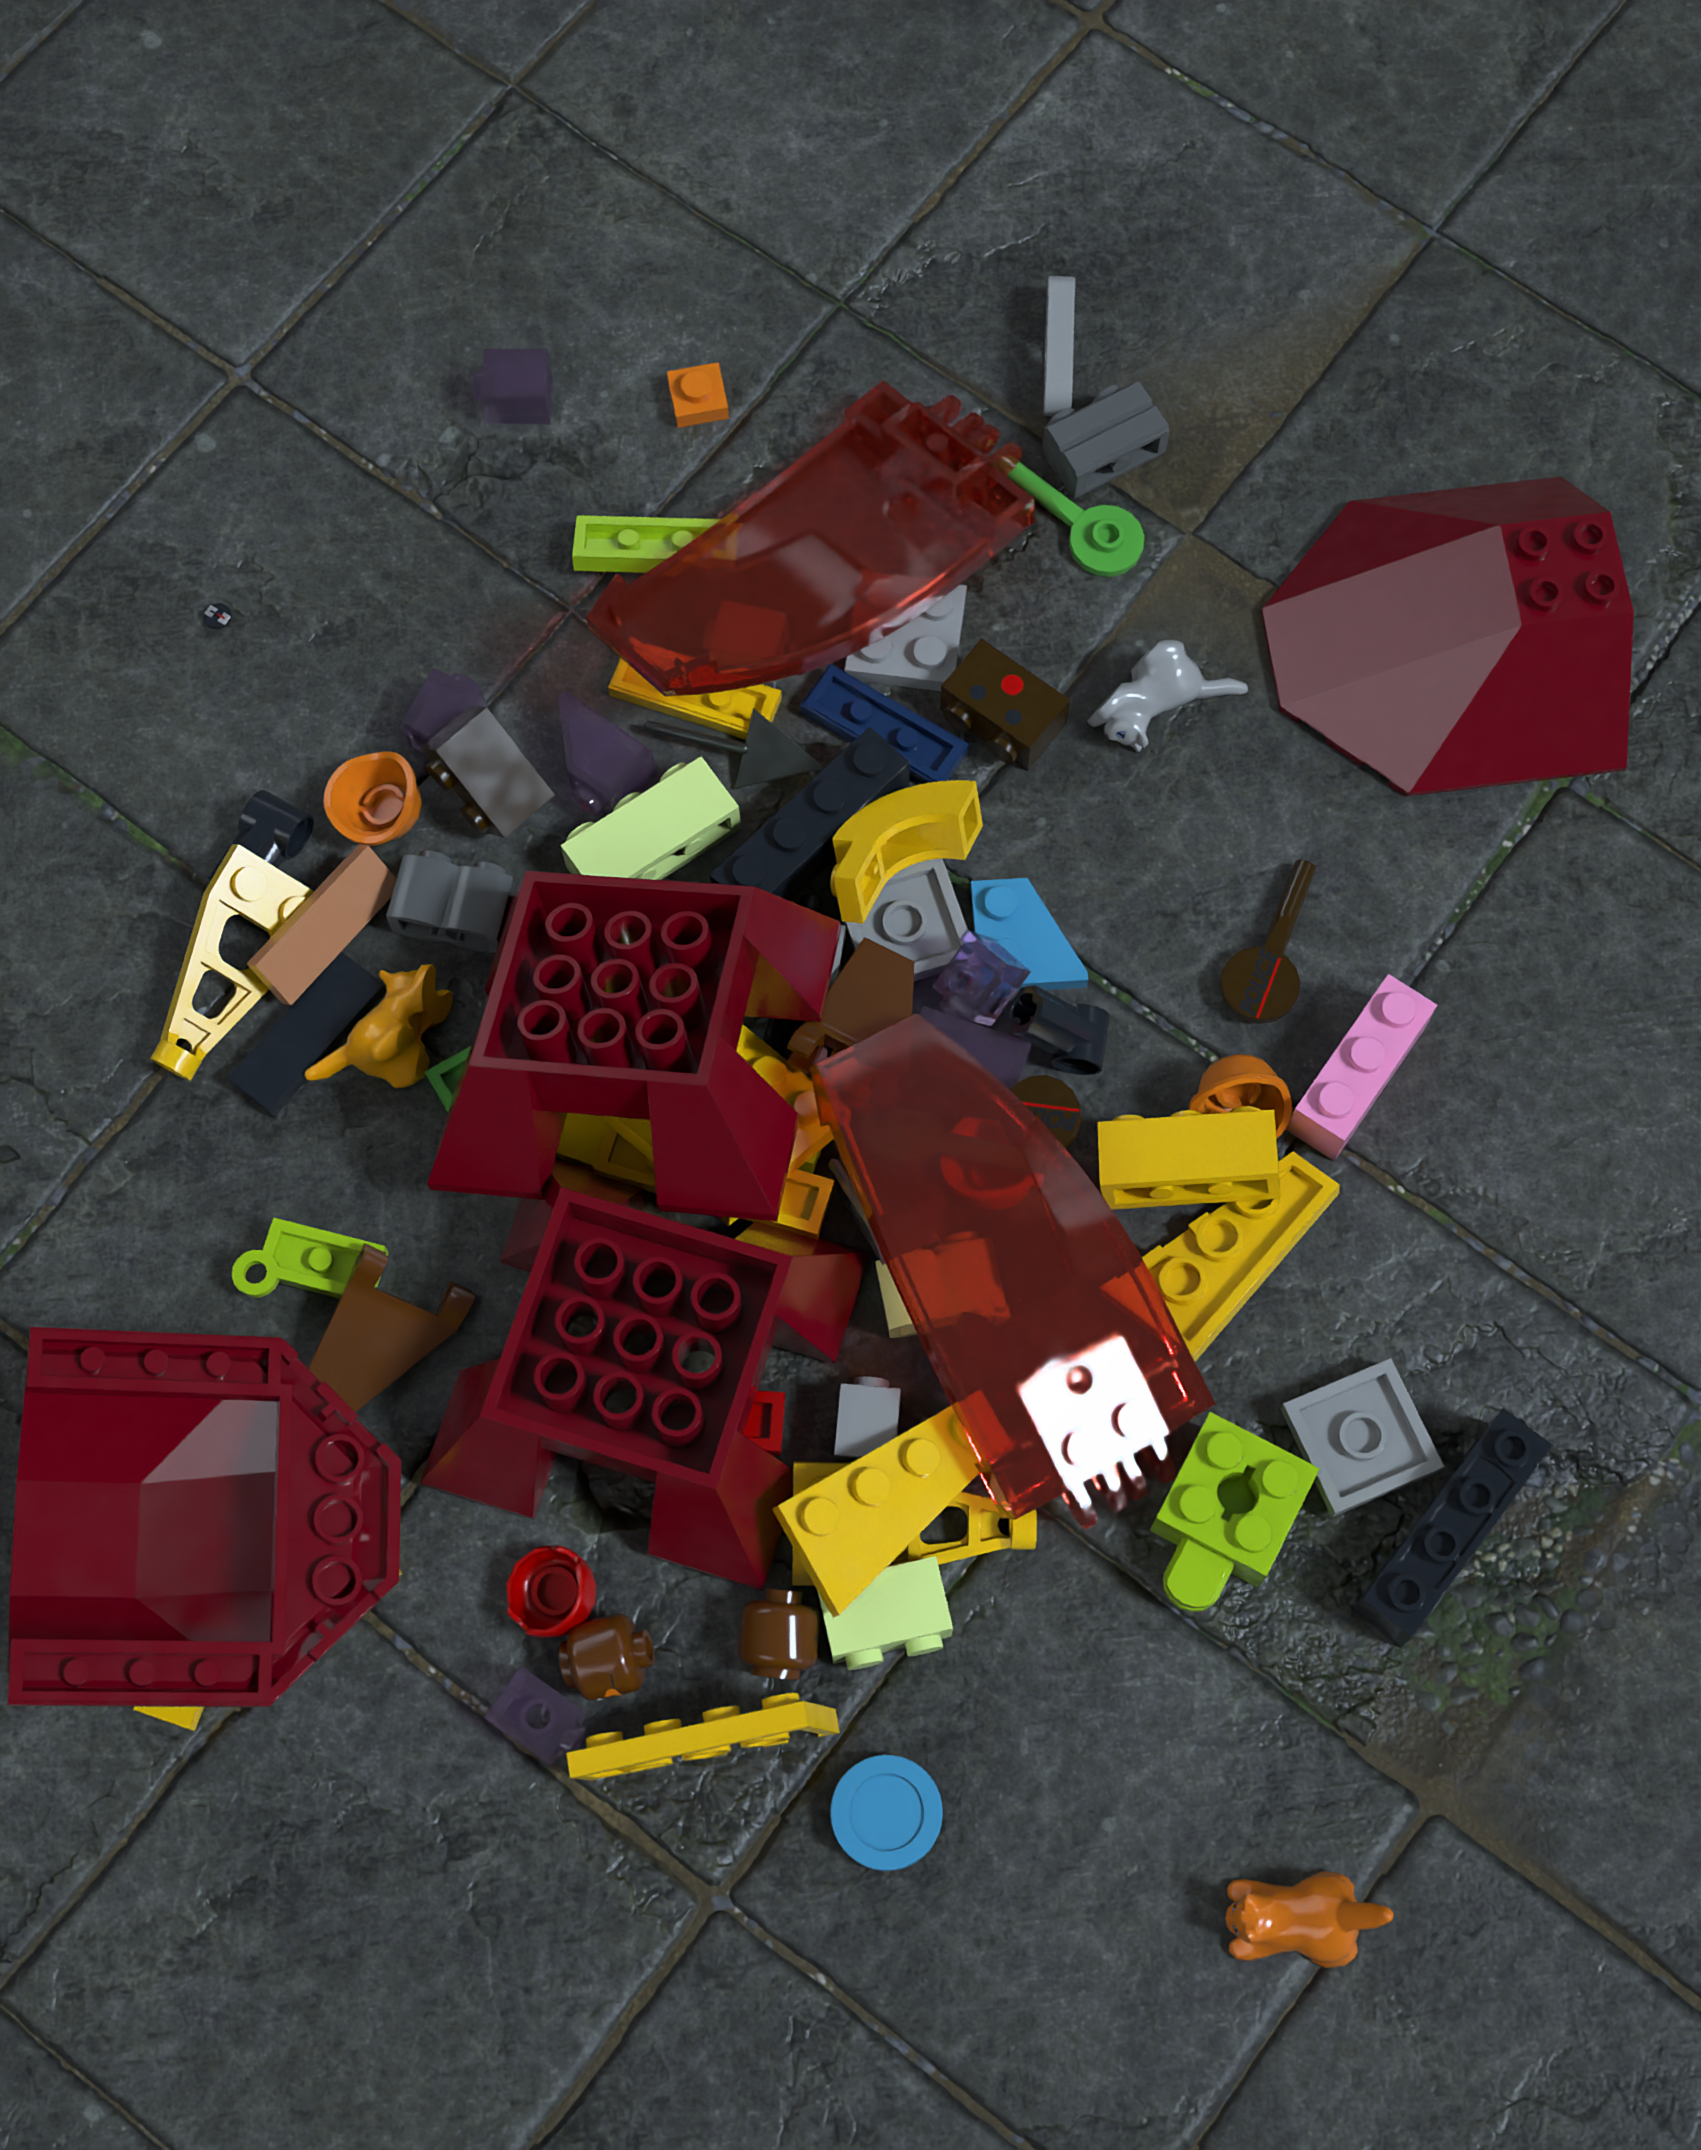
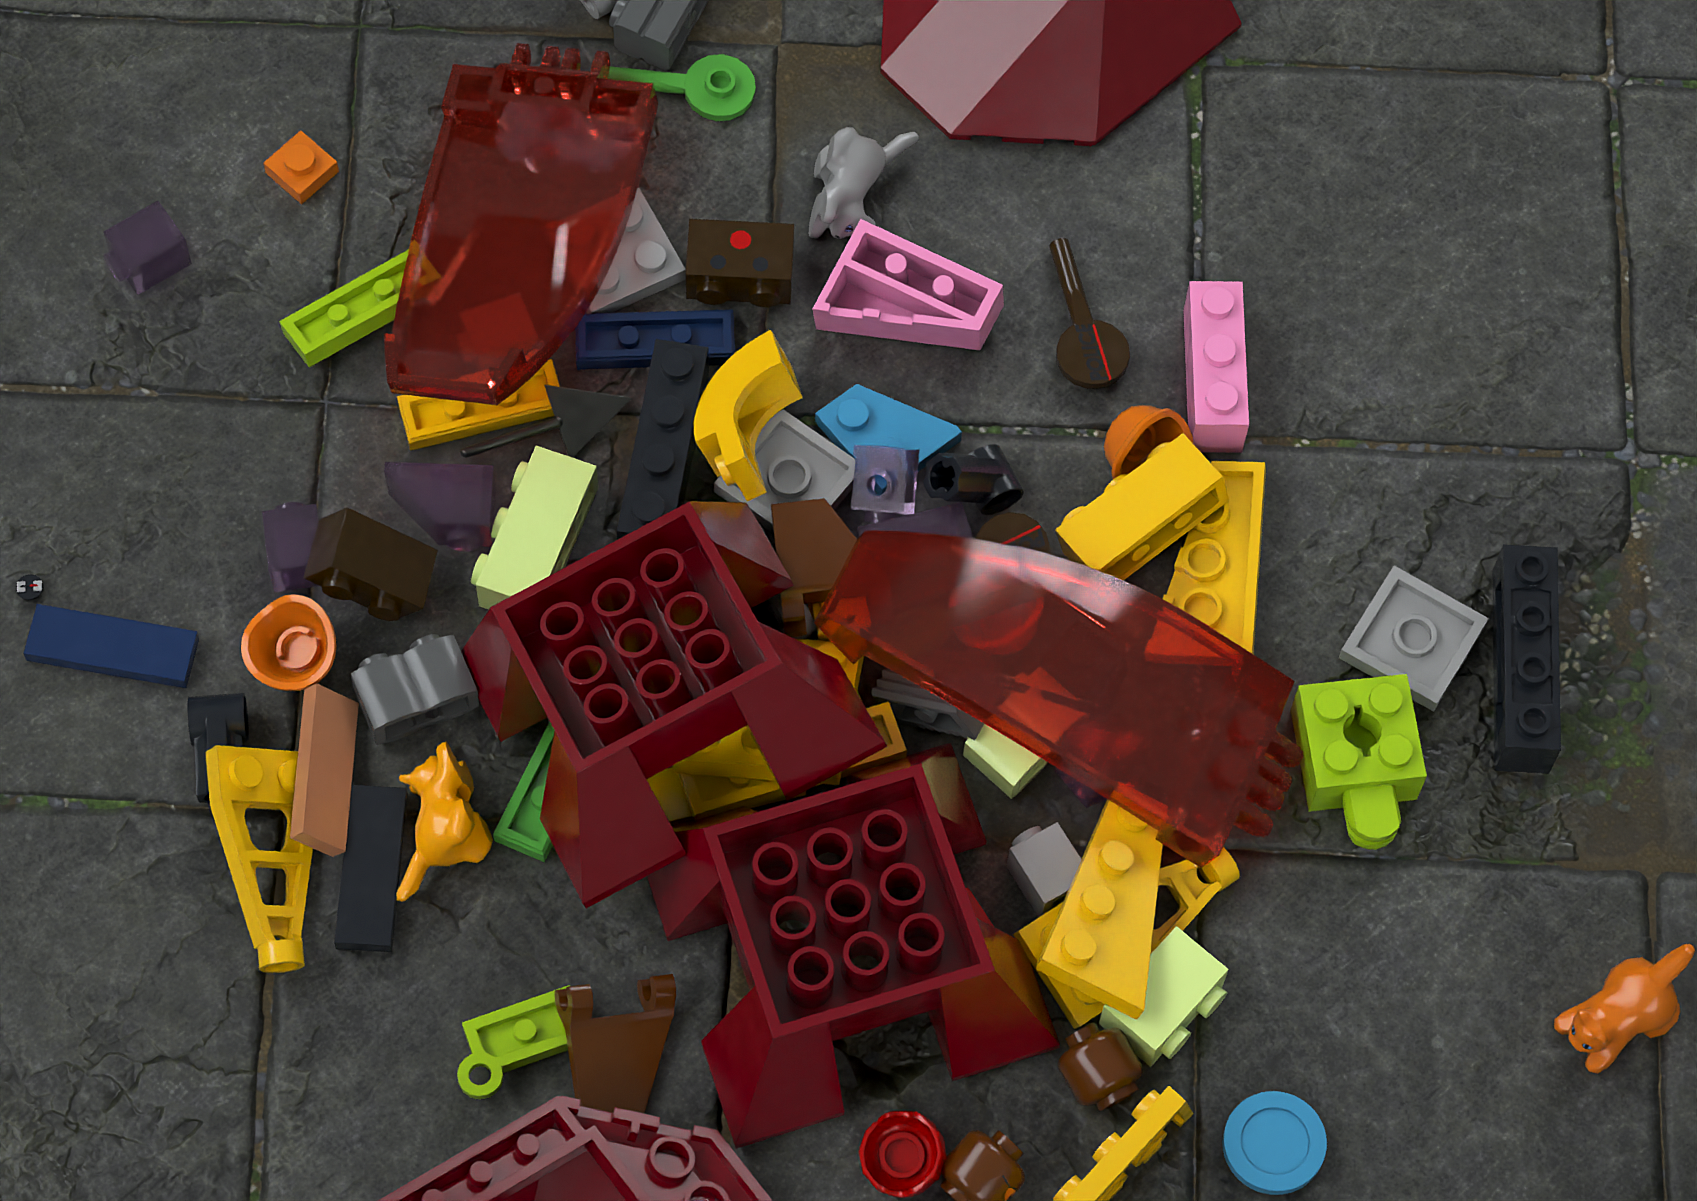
camera: 40 degrees left, 5 degrees down
none -> dark blue tile [23,604,199,688]
none -> bright pink wedge [812,219,1004,350]

